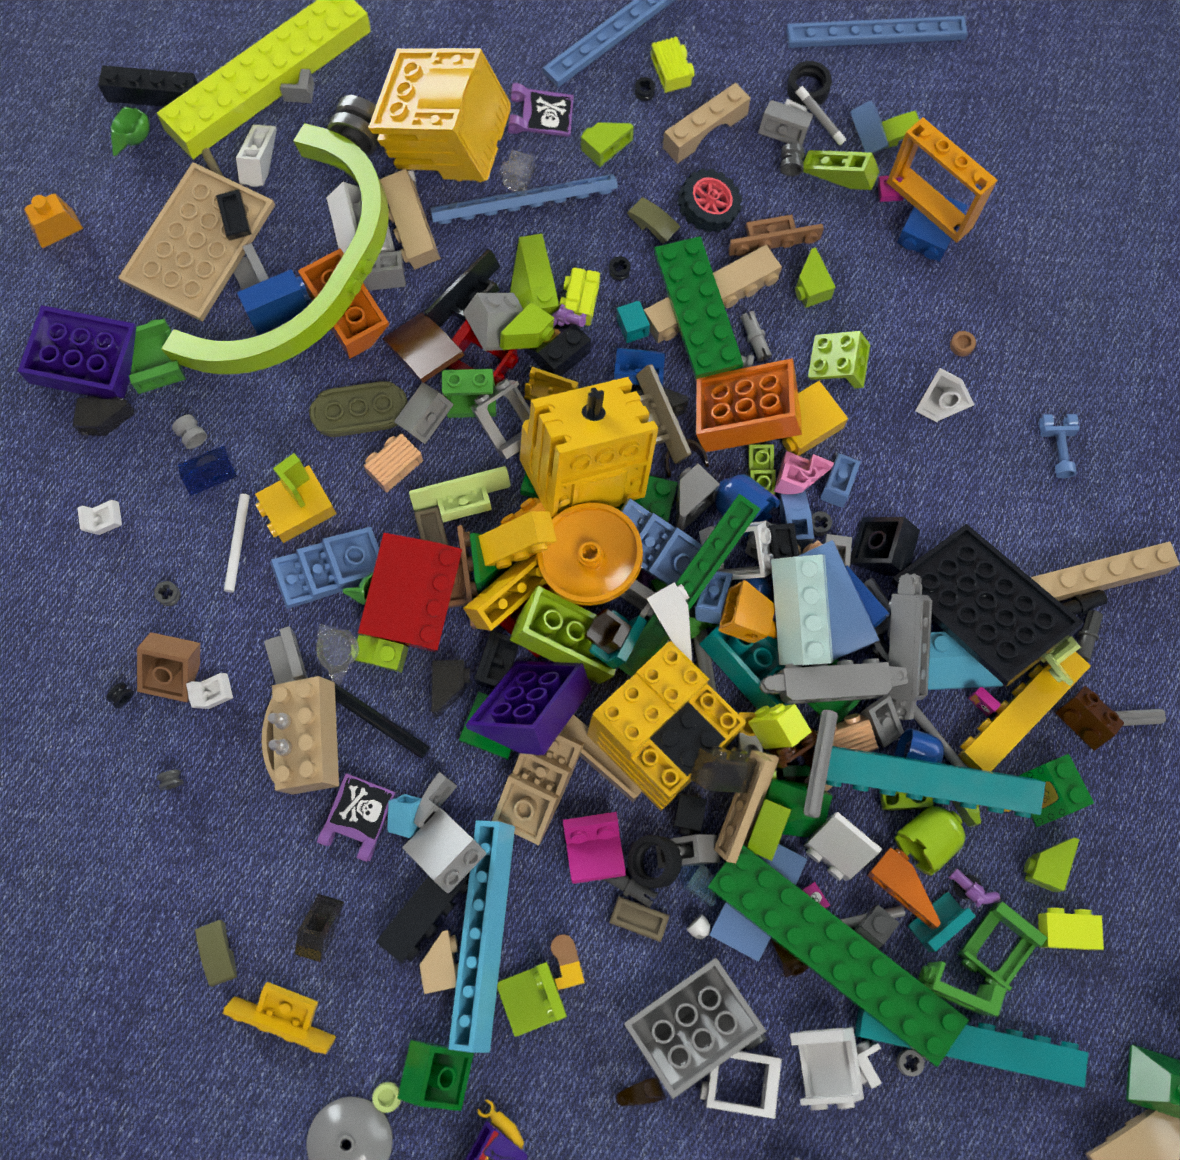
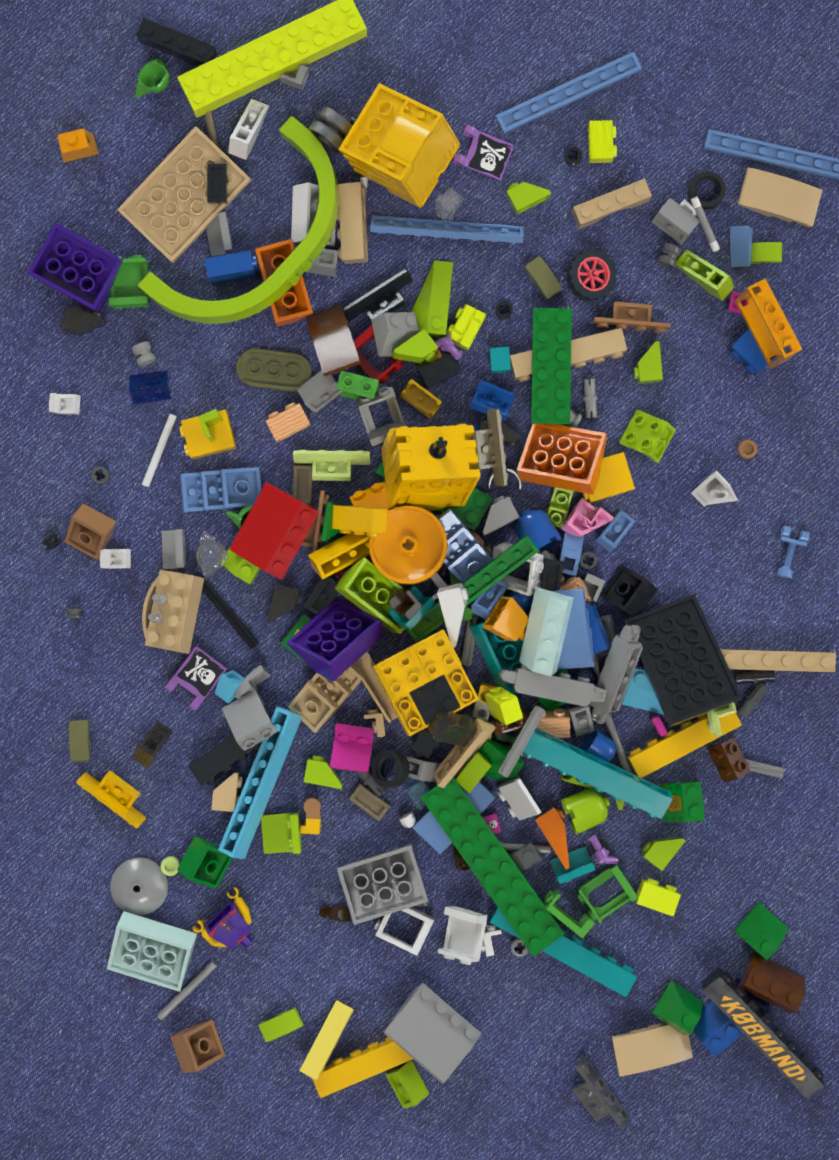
camera: 20 degrees right, 15 degrees up
none -> lime slope [304,755,343,789]
none -> tan bracket [364,709,386,737]
none -> tan slope [738,167,822,227]

